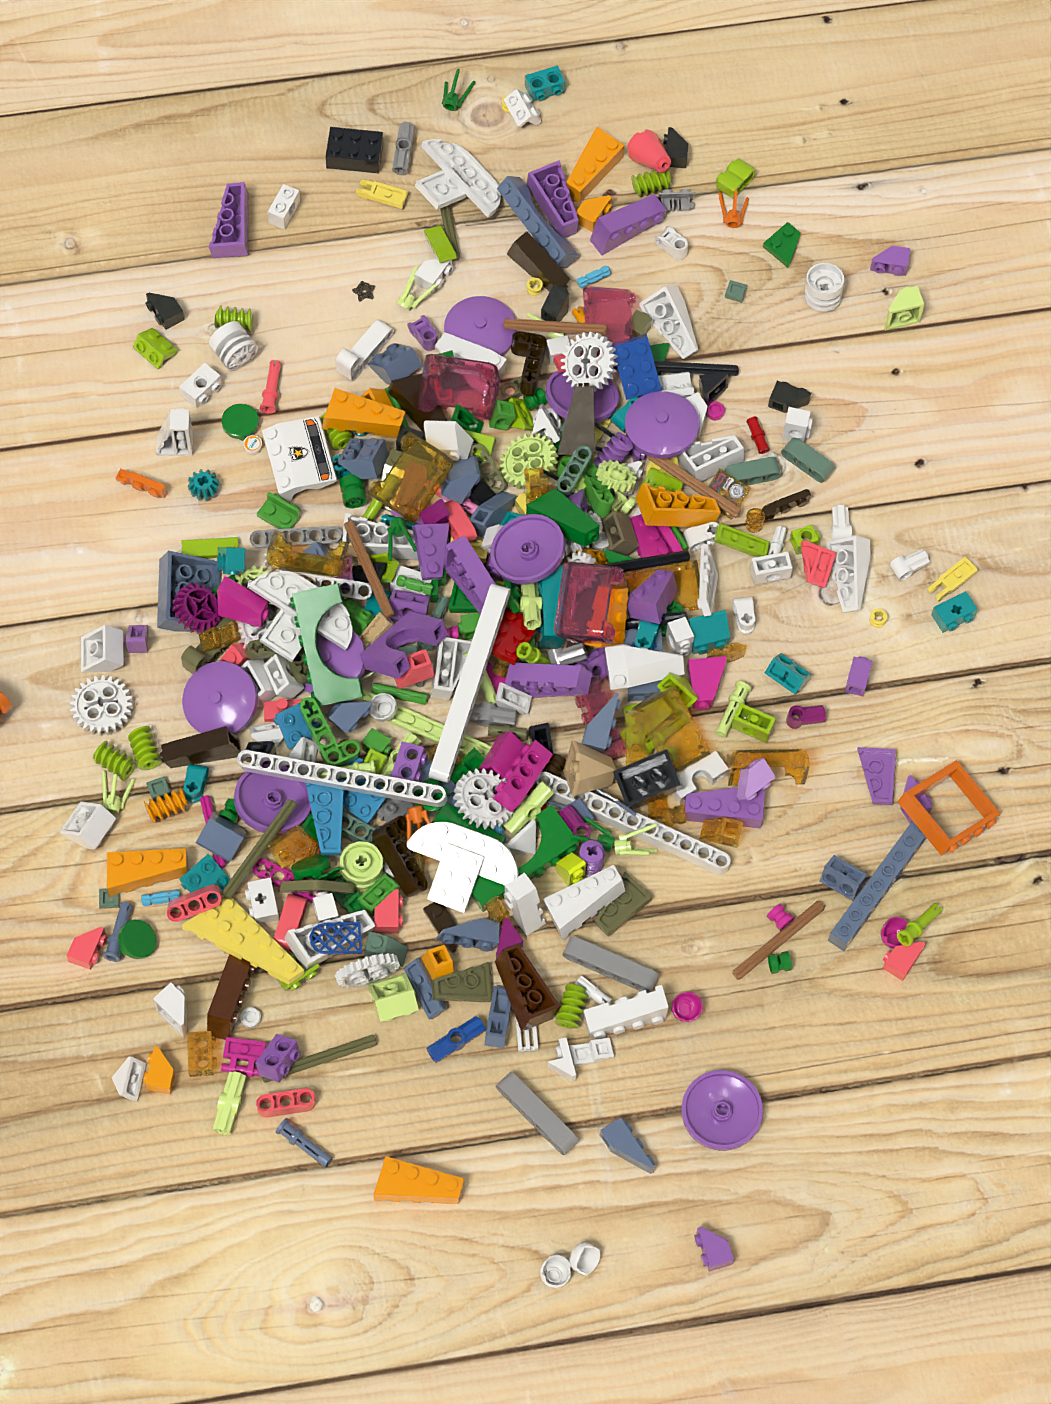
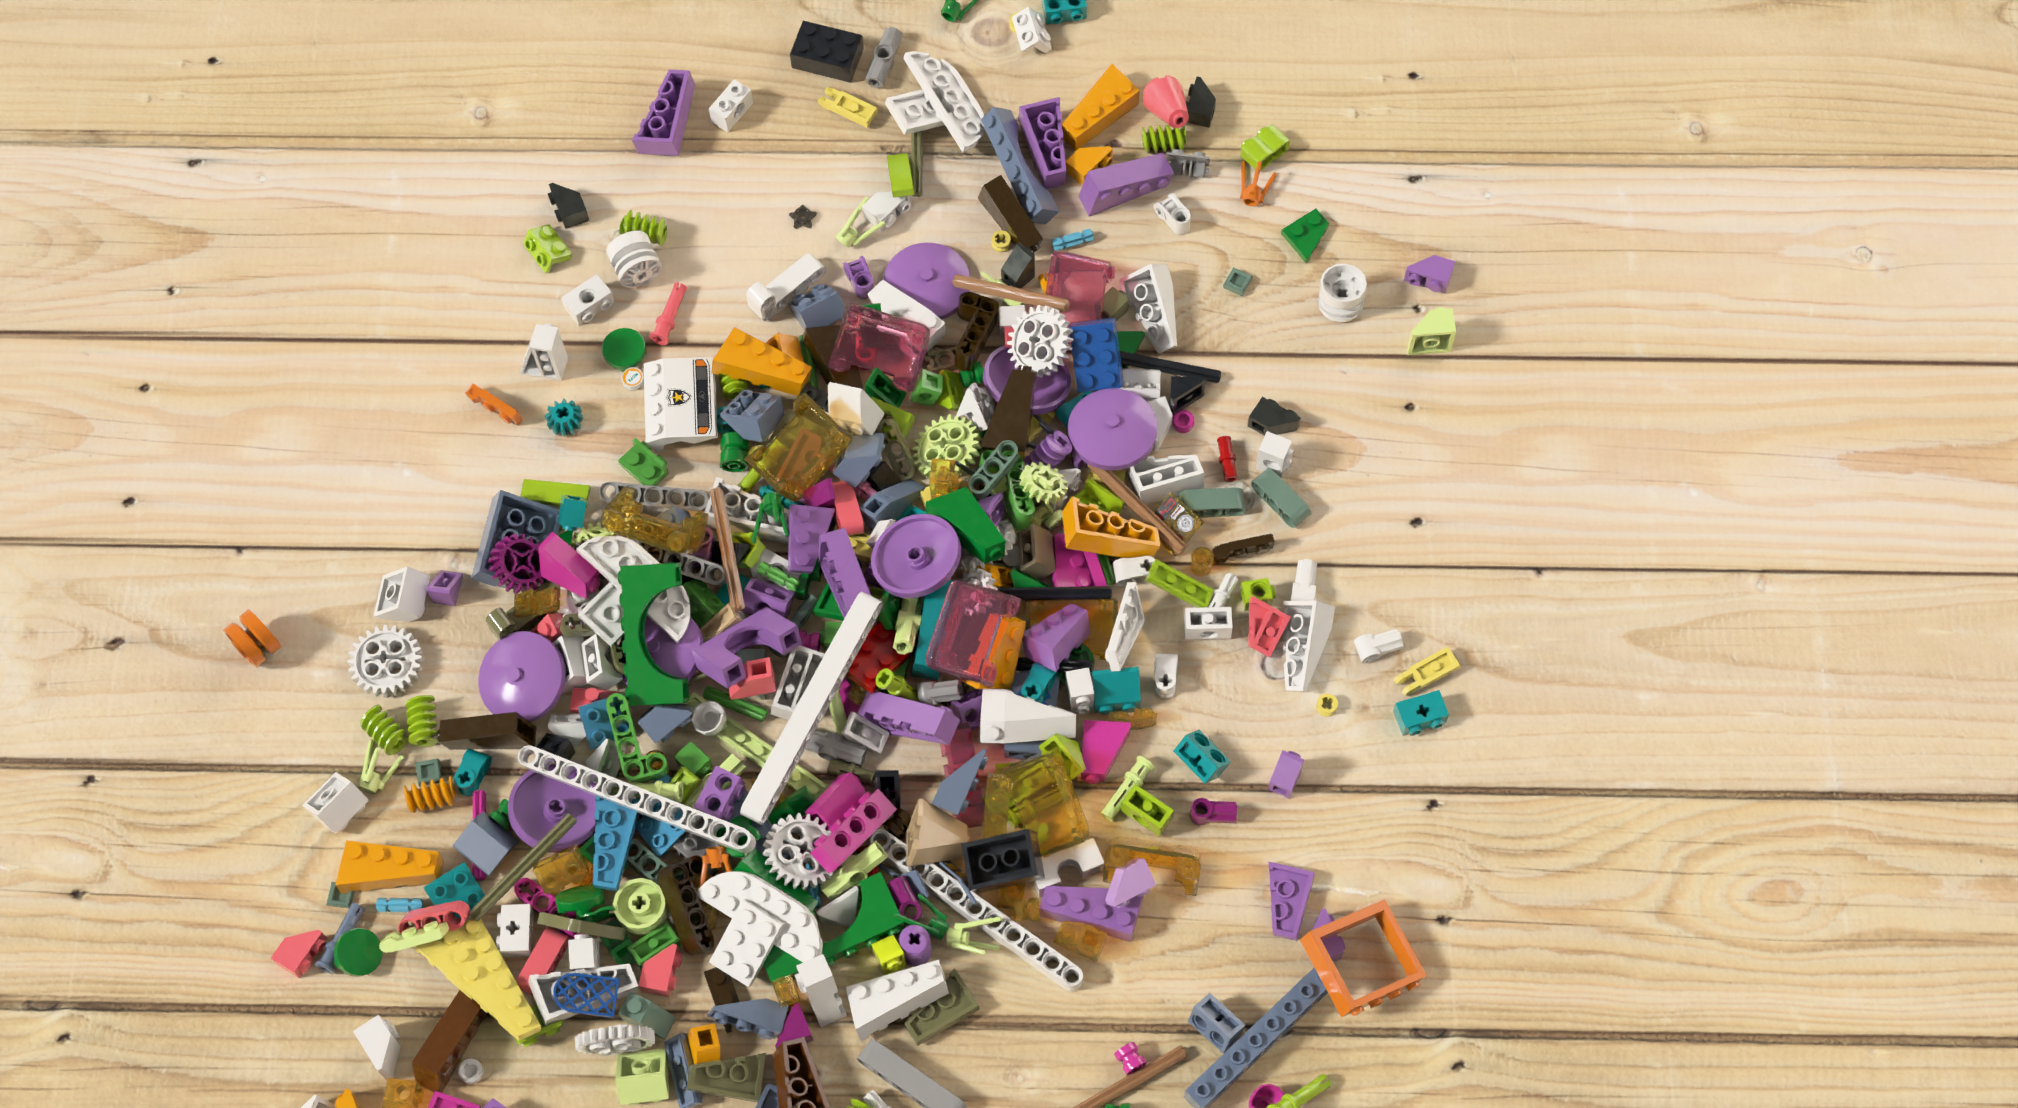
camera: 15 degrees right, 0 degrees up
none -> yellowish green hinge [379,921,449,953]

